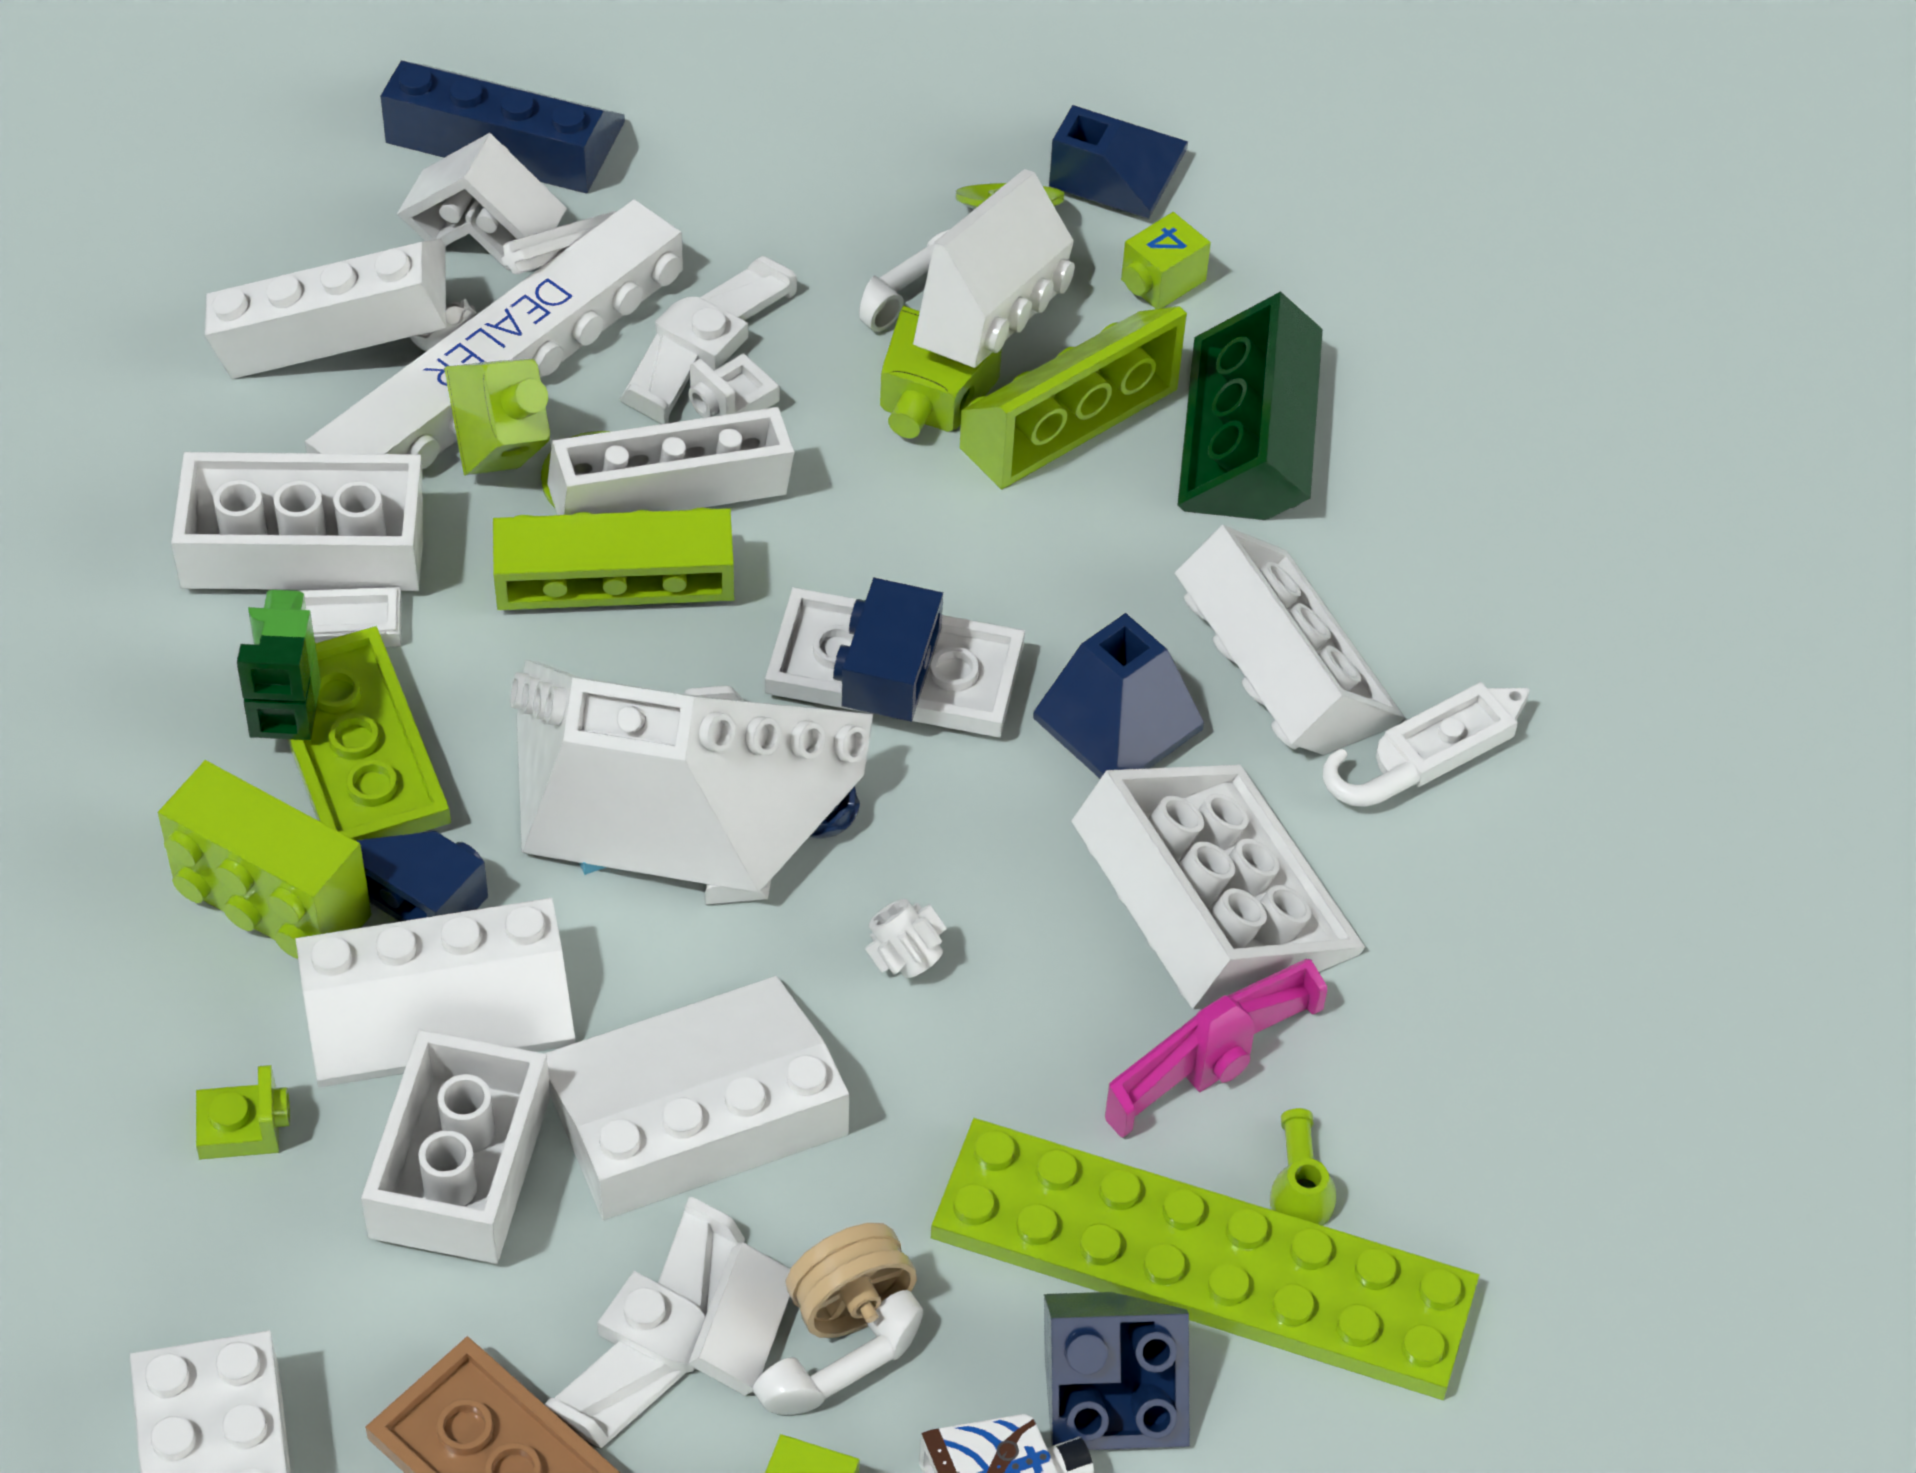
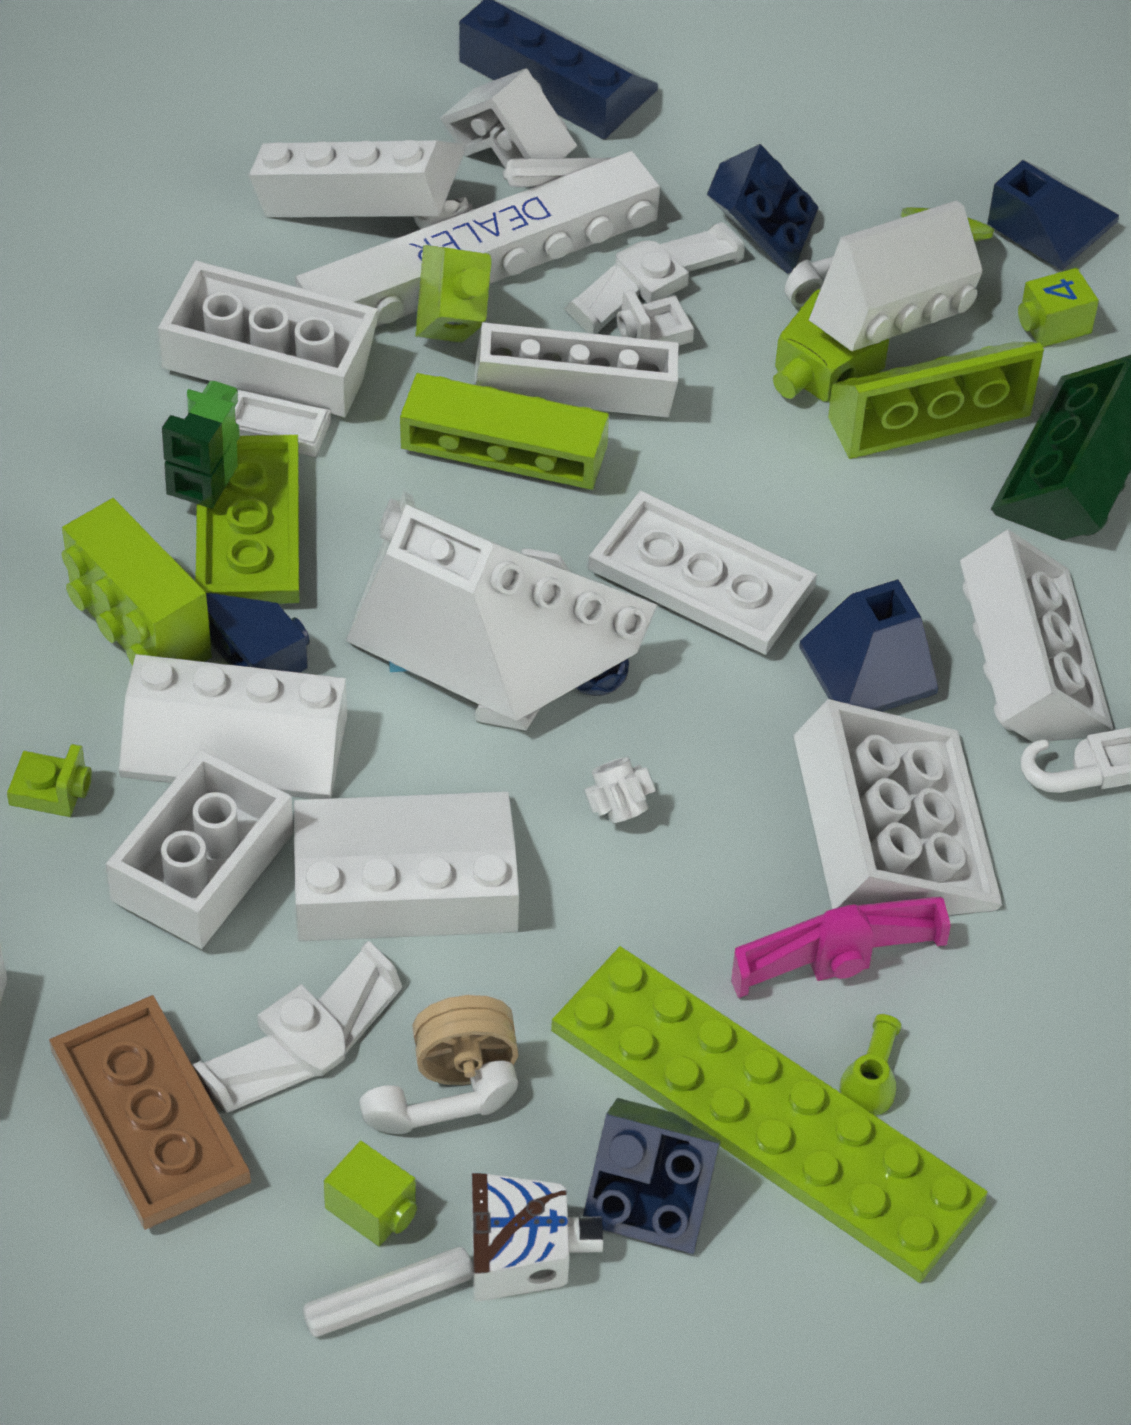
camera: 20 degrees right, 0 degrees up
white tile [688,1242,790,1396] -> none
dark blue brick [833,577,944,722] -> none
none -> dark blue slope [707,143,819,274]

